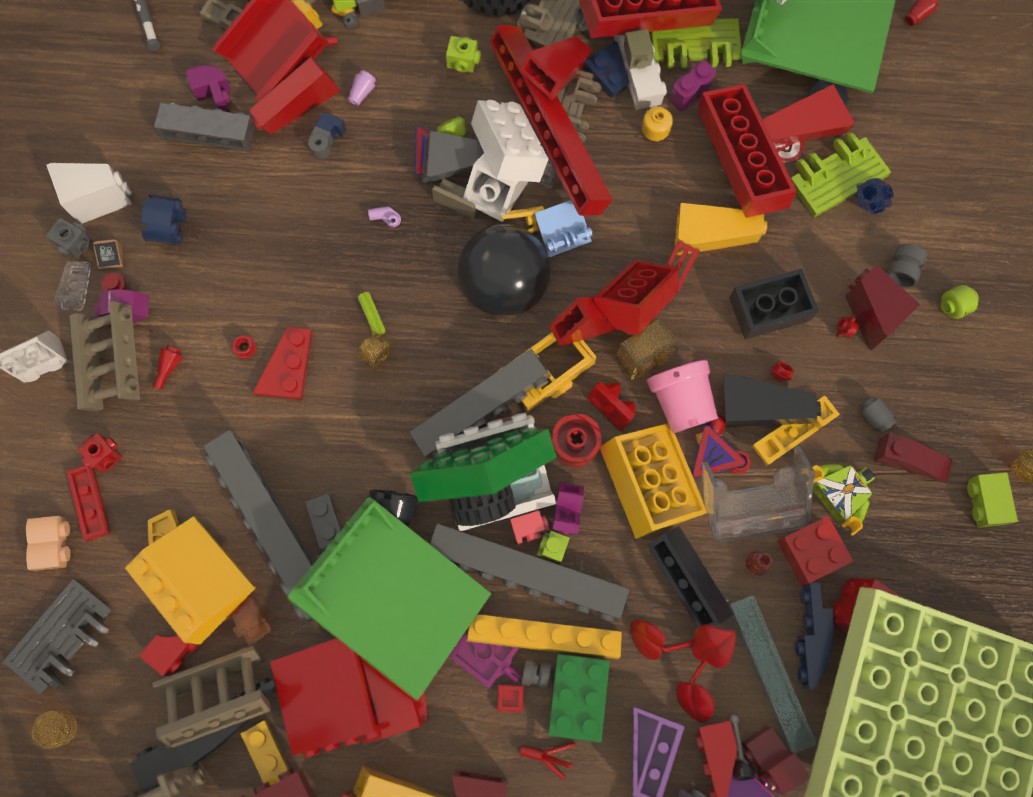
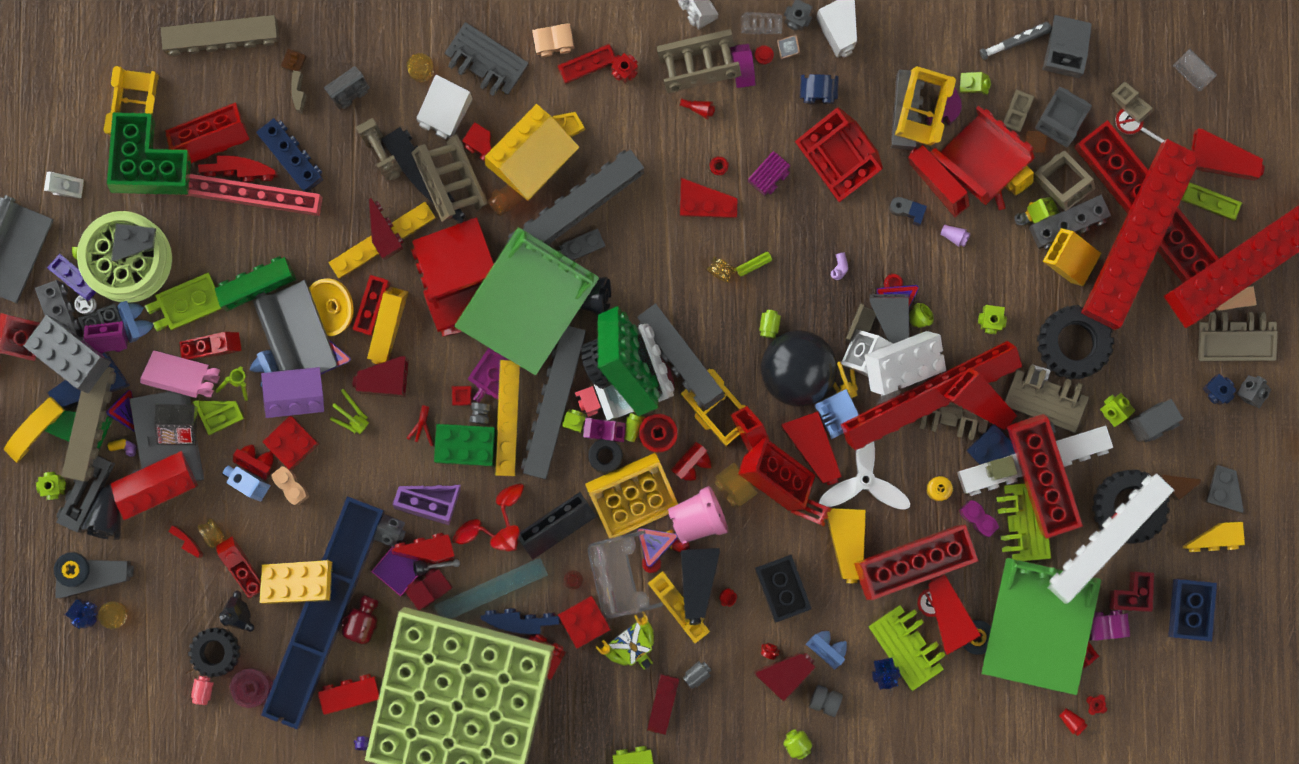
camera: 85 degrees right, 10 degrees up
none -> white slope [416,75,473,139]
none -> black tyre [588,439,623,473]
none -> lime cone [624,413,645,442]
none -> magenta brick [748,151,790,196]
none -> lime brick [759,310,781,339]
none -> red slope [781,411,842,486]
none -> red slope [795,107,883,202]
none -> medium blue tile [806,631,847,670]
none -> white piece [819,441,910,510]
none -> red plate [884,274,903,287]
none -> yellow piece [895,66,956,146]
none -> lime bracket [960,72,991,95]

